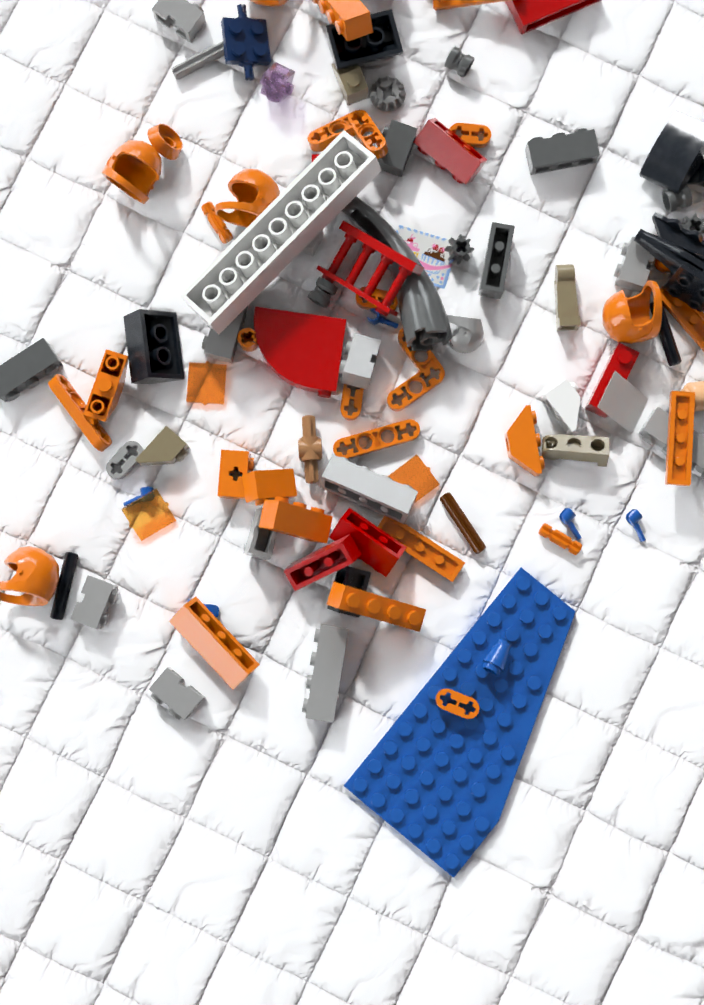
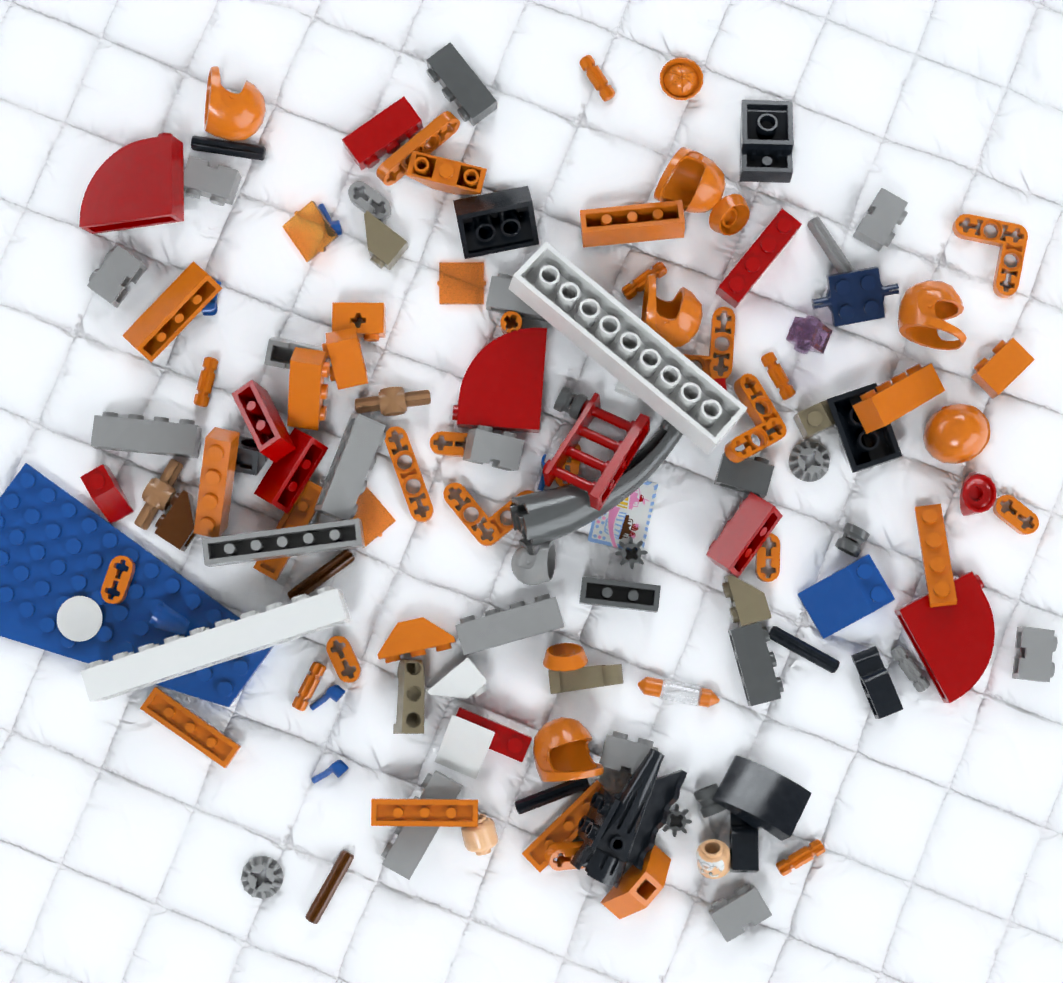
camera: 85 degrees right, 0 degrees up
none -> white sticker [57,596,102,642]
none -> red brick [79,133,184,234]
none -> red slope [80,464,134,524]
none -> white brick [80,586,351,702]
none -> medium nougat axle [134,459,184,530]
none -> orange plate [140,687,242,768]
none -> reddish brown slope [154,490,196,552]
none -> orange axle [193,357,219,407]
none -> light grey brick [202,518,365,567]
none -> orange beam [326,636,362,683]
none -> red brick [342,96,423,171]
none -> light grey brick [455,593,564,656]
none -> orange hat [543,643,588,672]
none -> orange axle [579,55,615,102]
none -> orange brick [580,200,685,248]
none -> piece [637,677,720,708]
none -> orange hat [660,58,703,100]
none -> orange beam [683,307,736,379]
none -> red brick [716,208,802,309]
none -> dark tan slope [722,575,772,627]
none -> black slope [739,100,794,183]
none -> orange axle [761,352,796,400]
none -> black axle [769,626,840,673]
none -> blue slope [797,554,896,639]
none -> black piece [851,646,903,719]
none -> light grey axle [890,645,930,692]

